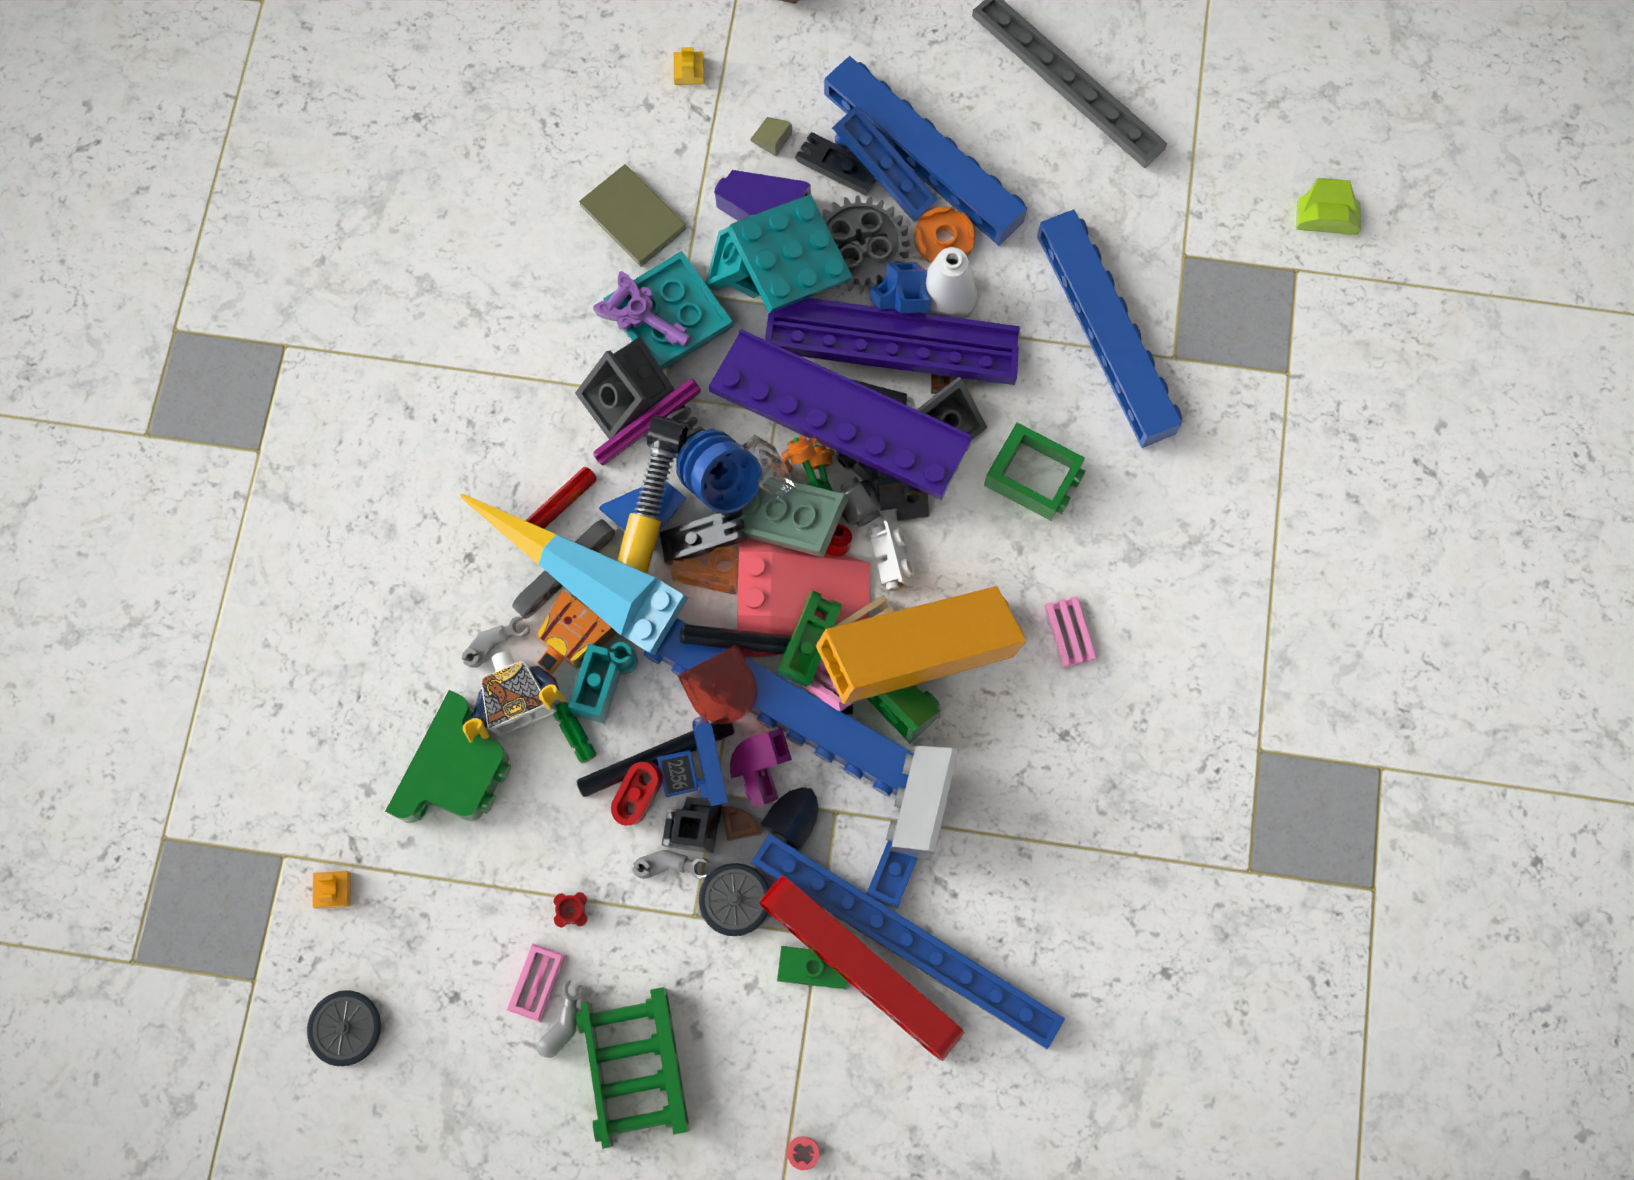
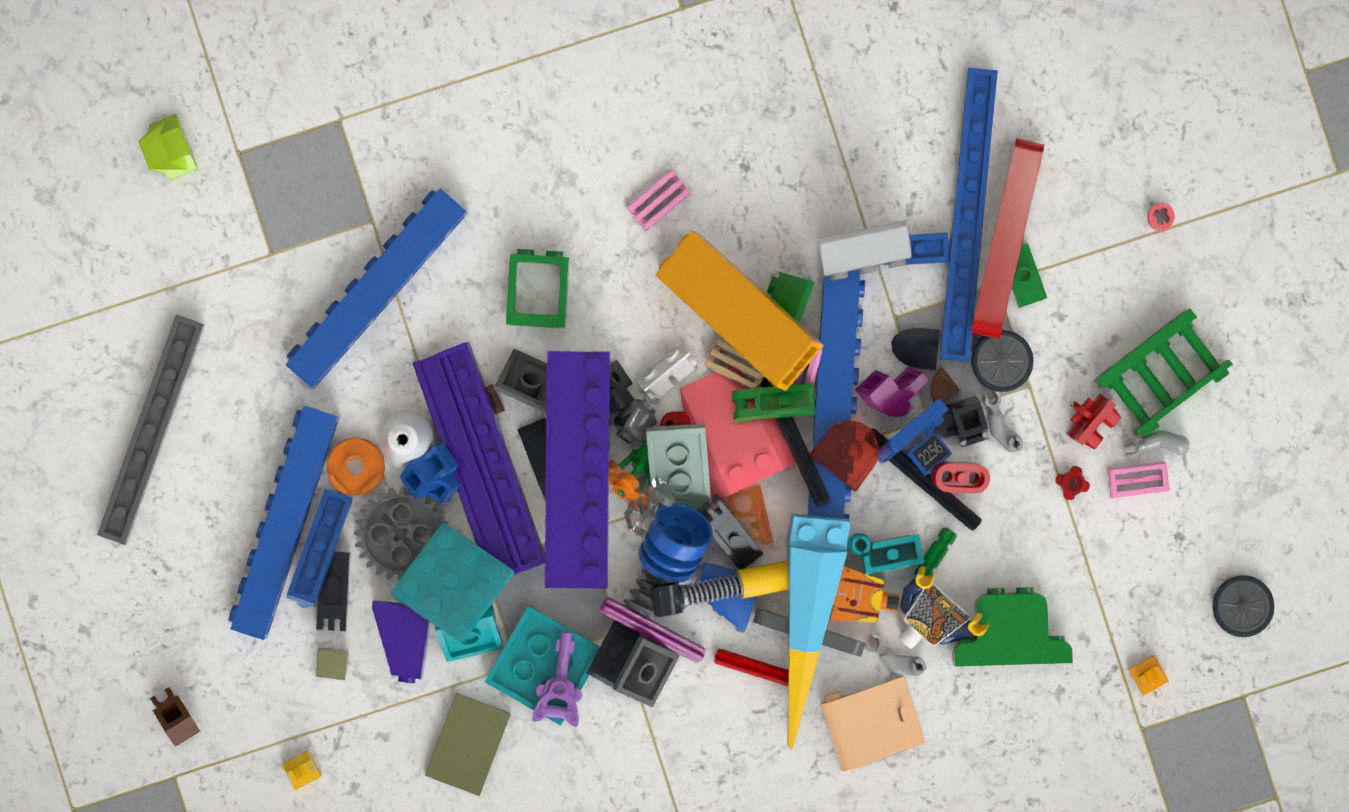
camera: 115 degrees left, 15 degrees up
none -> light nougat door [820,676,925,771]
none -> red hips [1066,393,1121,449]

